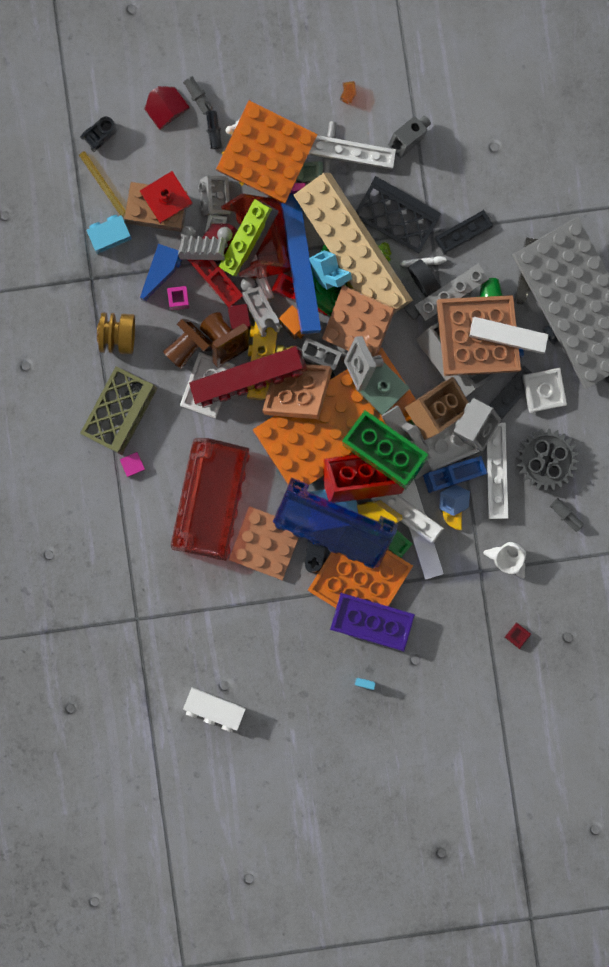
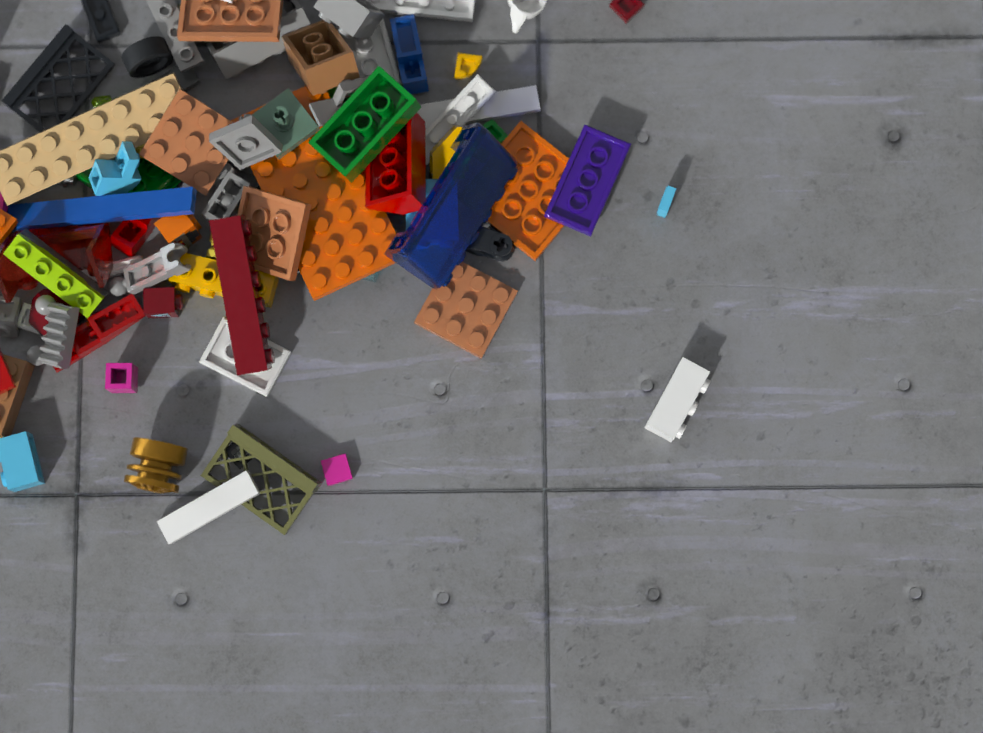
camera: 80 degrees left, 5 degrees down
blue slope [140,244,183,302] -> none
reddish brown plant [163,319,212,369] -> none
clear red windscreen [171,438,250,561] -> none
reddish brown plant [200,312,249,368] -> none
white piece [400,256,447,267] -> none
medium blue panel [439,485,470,516] -> none
none -> white tile [157,470,261,544]

